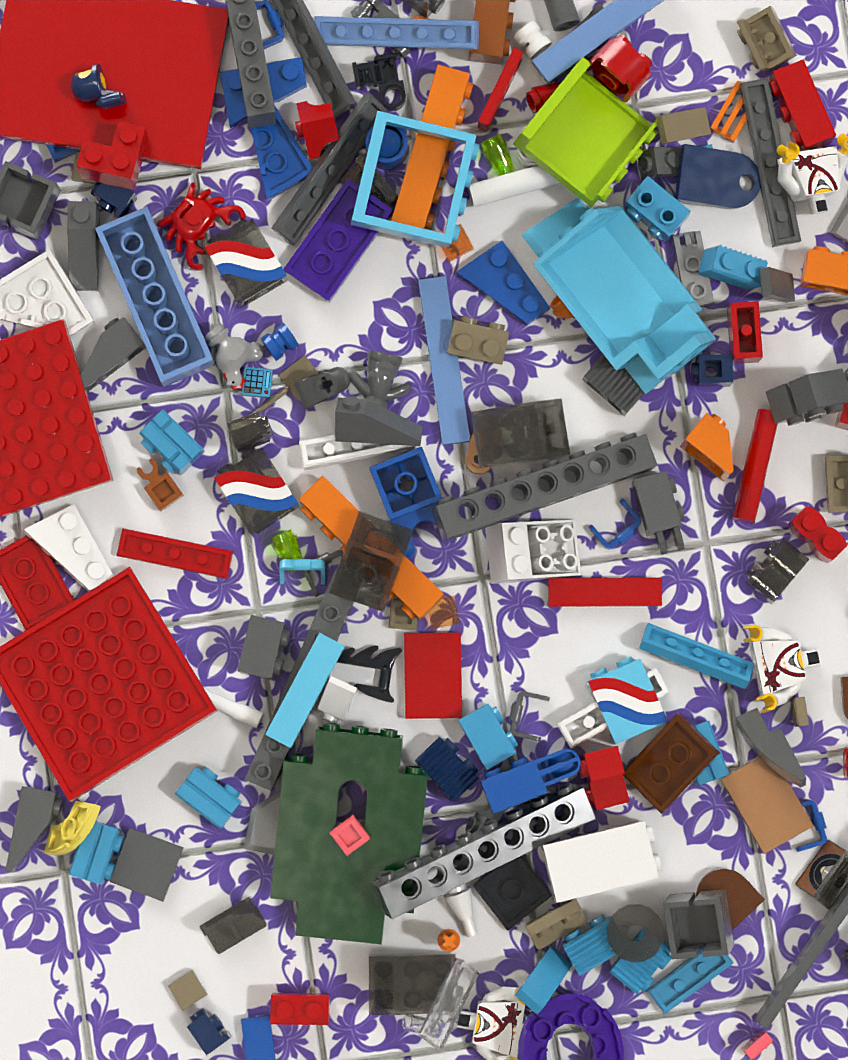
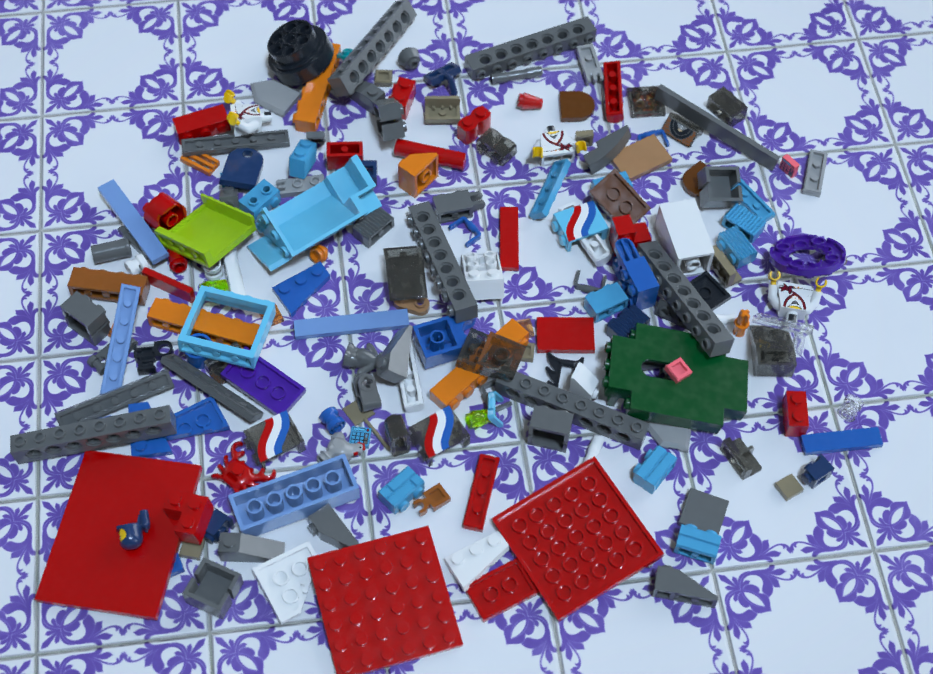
camera: 90 degrees left, 25 degrees down
light yellow tile [44,801,101,856] -> none
medium azure tile [265,632,345,748] -> none
red brick [295,101,339,160] -> none
dark tan bracket [447,316,509,365] -> none
dark azure tile [515,946,572,1014] -> none
clear smoke tile [606,904,664,962] -> none
dark tan tile [656,107,711,144] -> none
dark tan bracket [737,6,797,72] -> none

